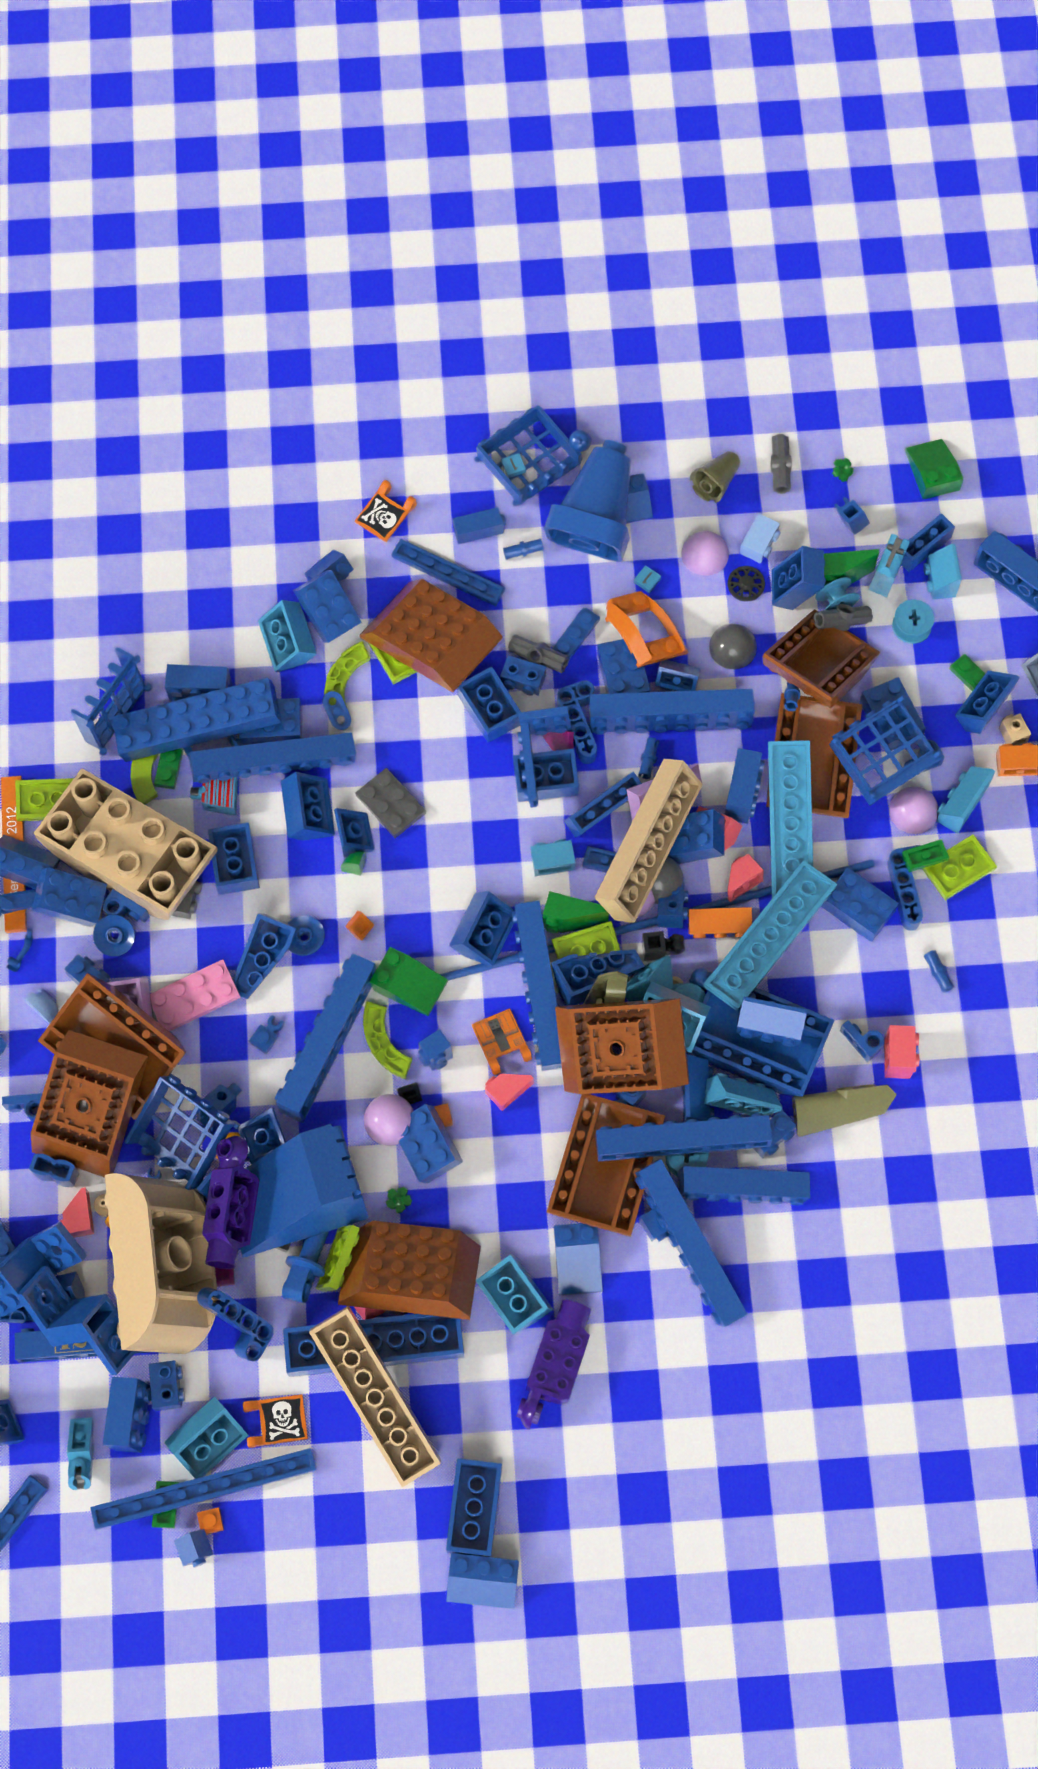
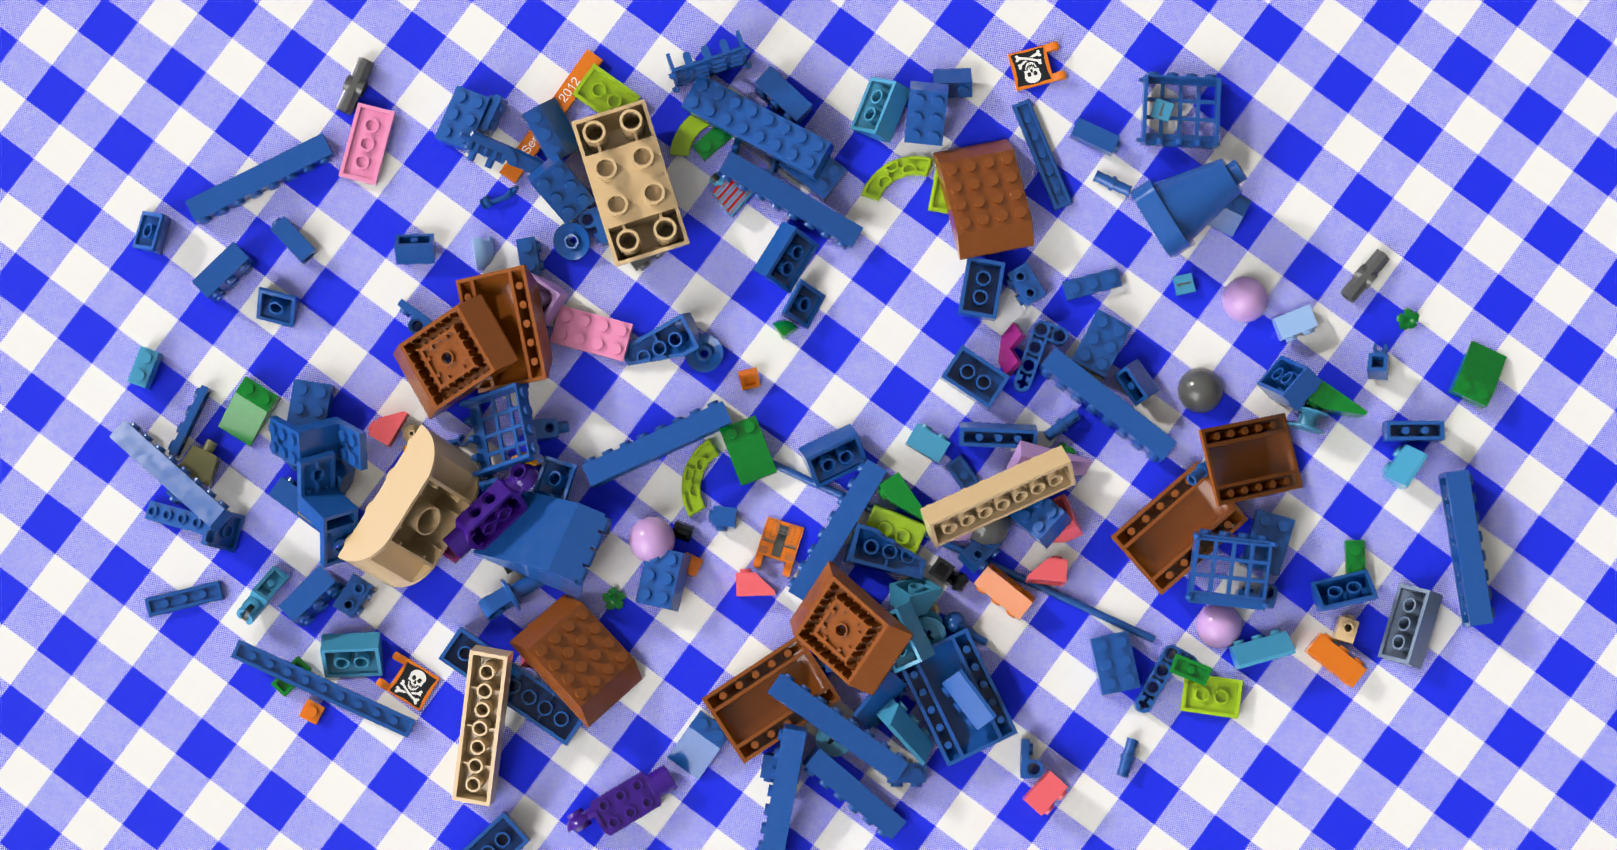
camera: 40 degrees right, 15 degrees up
blue brick [29,1154,79,1187] -> none
brick [174,1529,213,1568] -> none
blue beam [197,1287,274,1362] -> none
blue brick [208,822,260,895] -> none
blue plate [249,1015,284,1055] -> none
lime plate [316,1225,360,1292] -> none
blue plate [322,691,351,730] -> none
dark grey plate [355,768,426,838] -> none
dark azure slope [476,1254,553,1335] -> none
dark grey piece [508,634,569,673] -> none
blue bracket [517,706,572,808] -> none
blue piece [569,430,592,452] -> none
olive panel [583,971,628,1005] -> none
orange wedge [605,591,689,668] -> none
olive cone [690,451,740,503] -> none
dark azure plate [703,860,837,1011] -> none
blue brick [725,748,765,824] -> none
pearl dark grey wheel [727,566,765,602] -> none
dark azure plate [768,741,813,898] -> none
olive panel [792,1084,897,1137] -> none
dark grey piece [814,604,873,631] -> none
dark azure plate [868,534,910,597] -> none
dark azure piece [892,599,935,644] -> none

